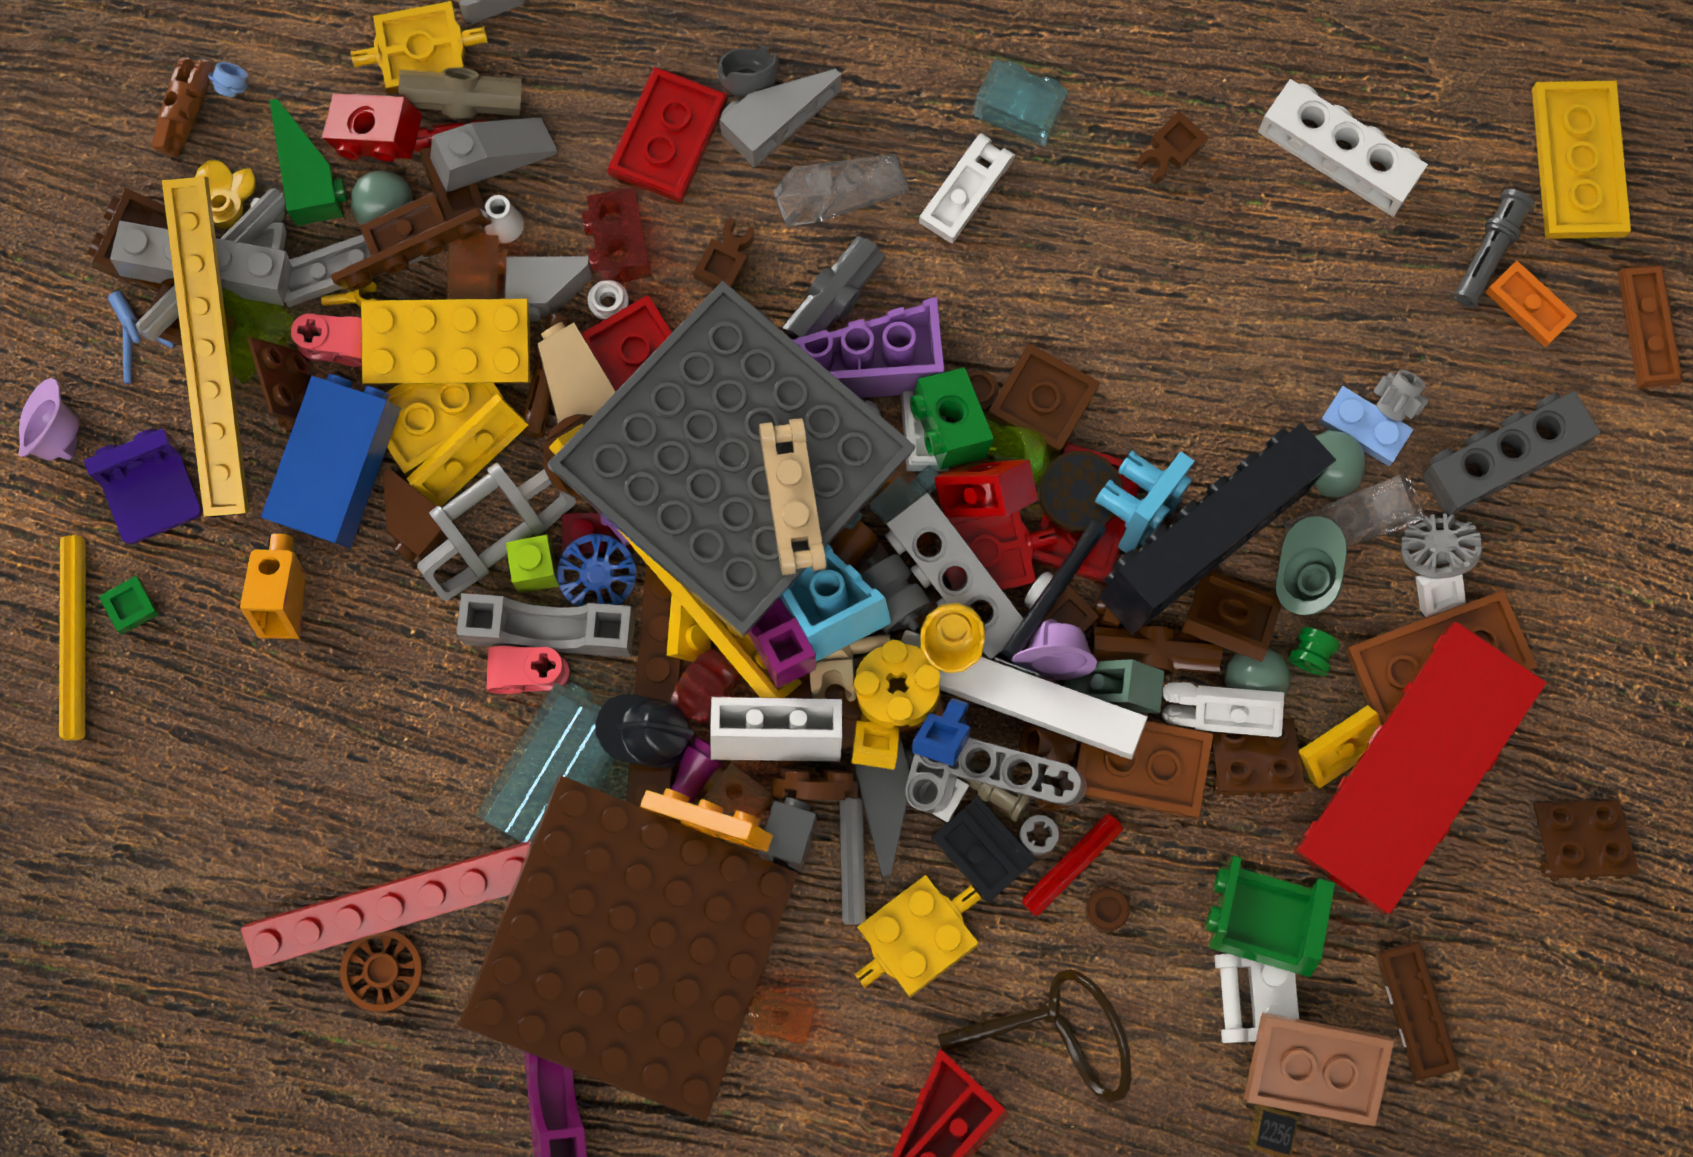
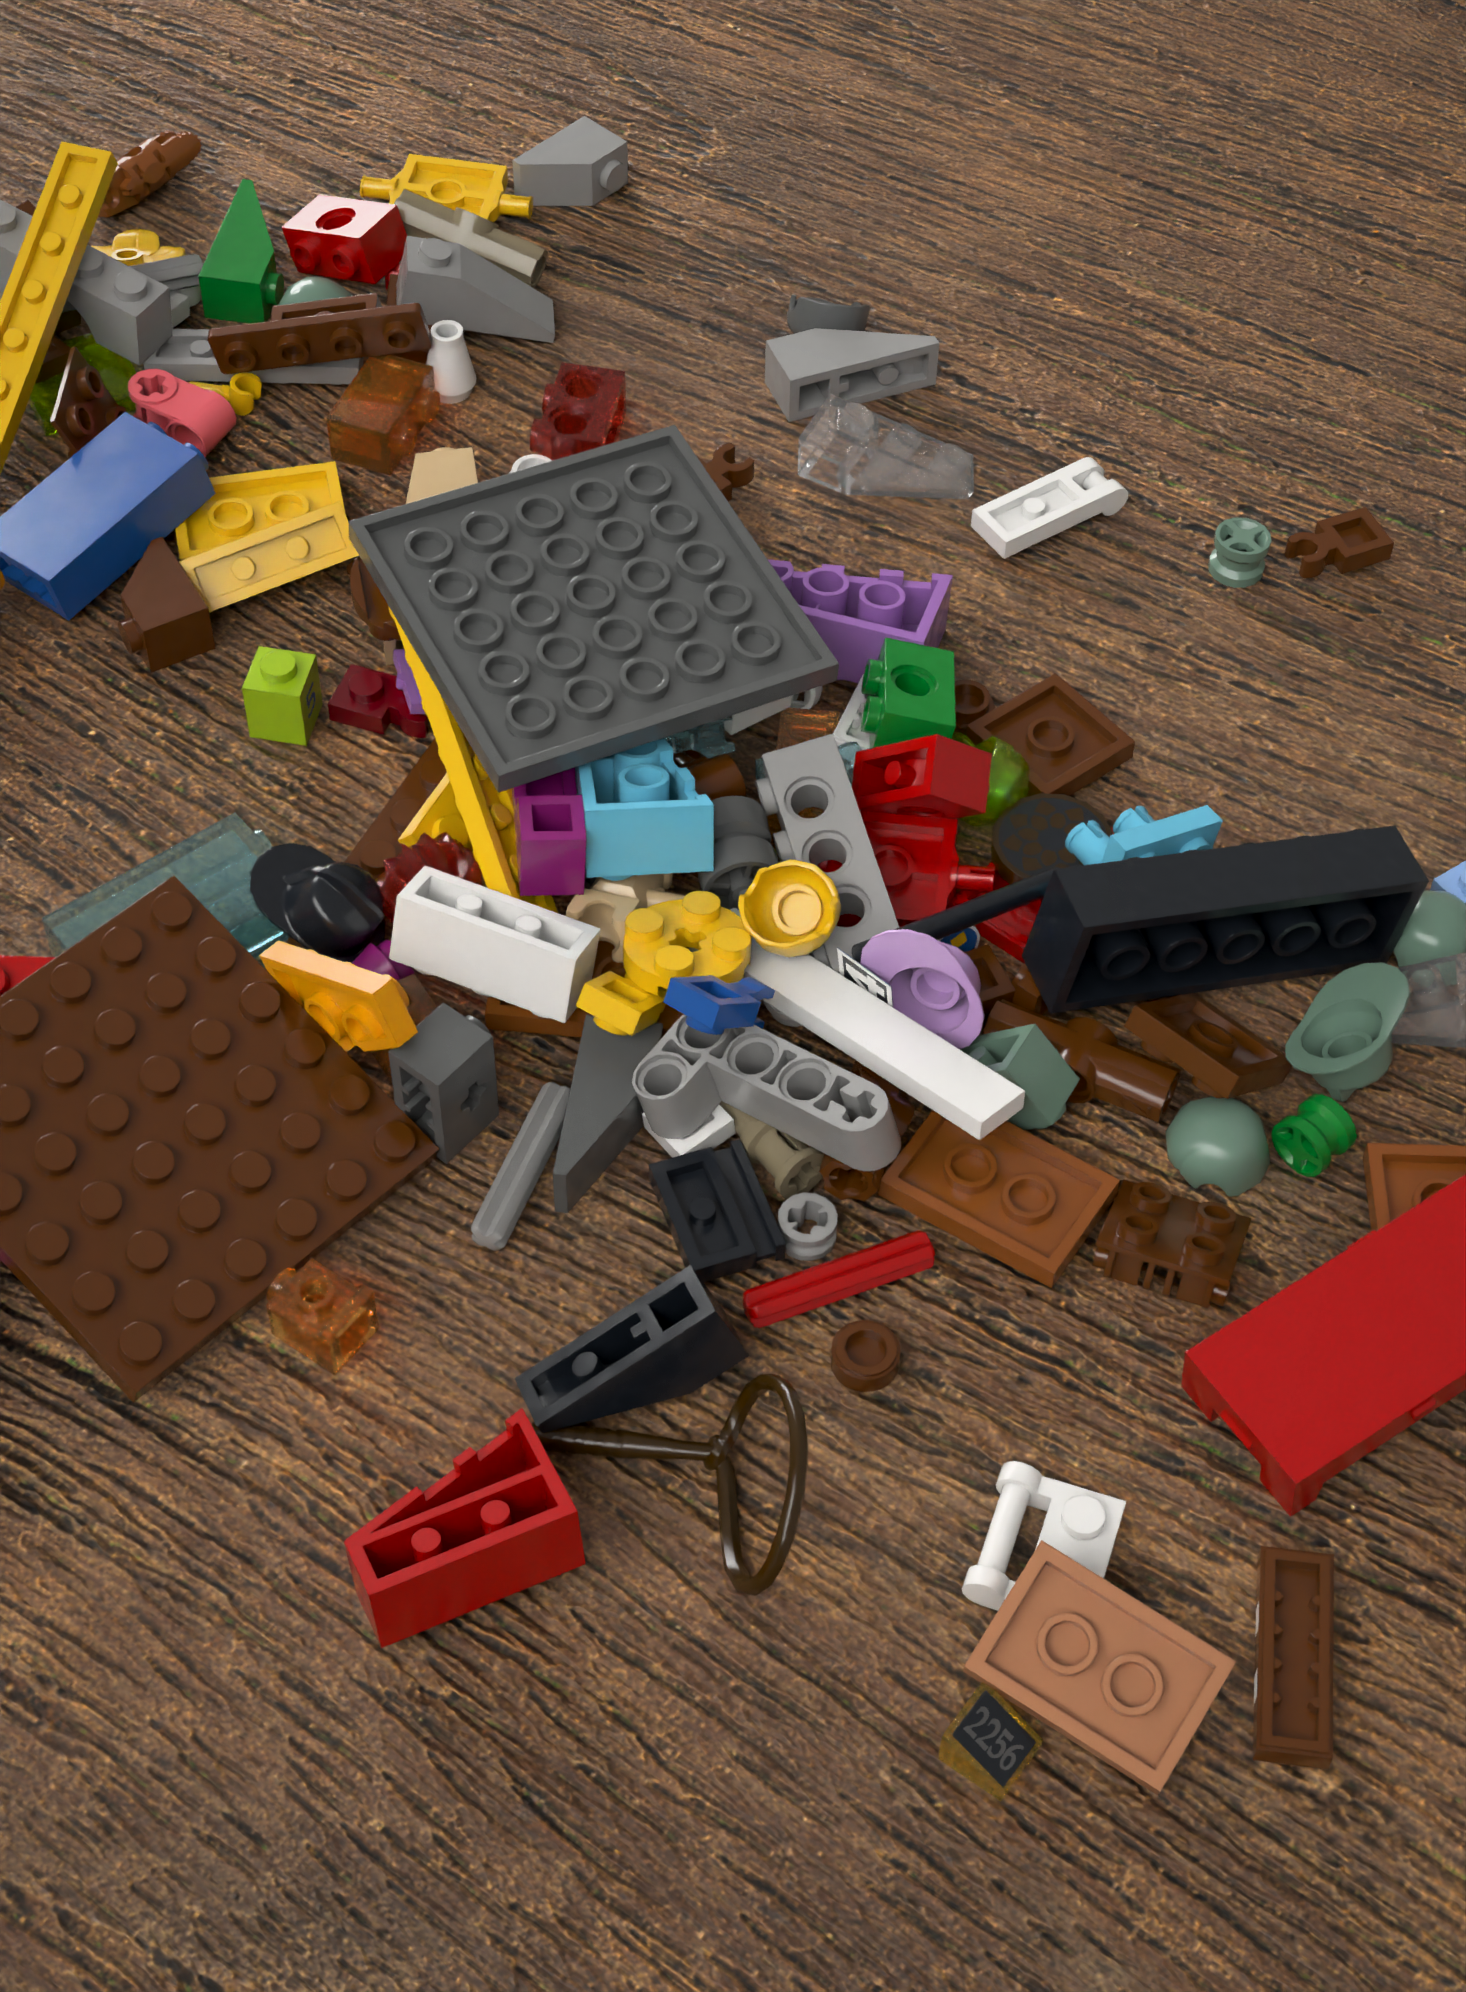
camera: 20 degrees right, 25 degrees down
light blue plate [208,62,248,97] -> none
yellow plate [361,299,530,385] -> none
light grey bar [417,462,576,601] -> none
light grey arch [456,593,636,658] -> none
coral piece [486,646,571,694] -> none
light grey slope [505,256,593,322] -> none
blue wheel [557,534,636,607] -> none
red tile [607,66,728,203] -> none
tan plate [759,418,826,576] -> none
reddish brown plate [772,767,858,800] -> none
dark grey piece [782,236,885,340] -> none
yellow plate [854,875,982,998] -> none
clear light blue brick [973,59,1069,147] -> none
white hinge [1162,682,1285,737] -> none
green panel [1205,855,1335,977] -> none
yellow plate [1298,705,1382,789] -> none
none -> black slope [514,1265,749,1433]
none -> sand green wheel [1208,517,1272,588]

